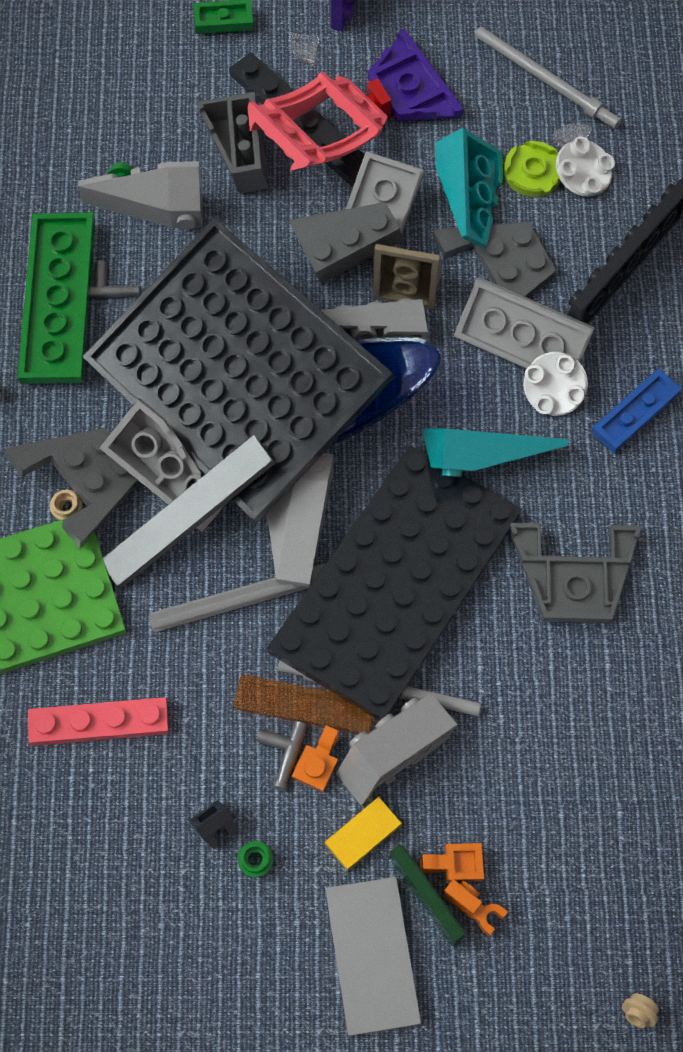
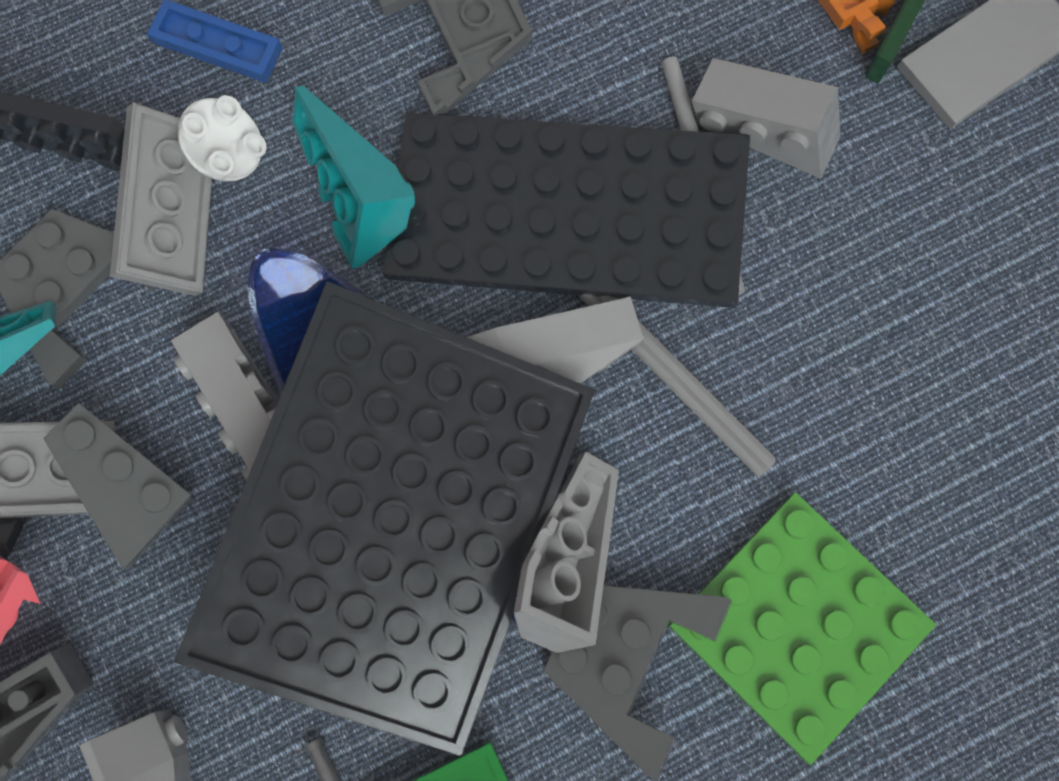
camera: 115 degrees left, 10 degrees up
coral plate [28,697,169,746] -> none
tan plate [50,490,83,520] -> none
tile [103,435,276,588] -> none
black tile [189,800,237,849] -> none
clear orange tile [233,674,372,734] -> none
green plate [238,841,274,878] -> none
flat silver piece [257,721,308,791] -> none
orange plate [292,725,339,793] -> none
yellow tile [325,797,402,872] -> none
dark tan slope [373,244,442,310] -> none

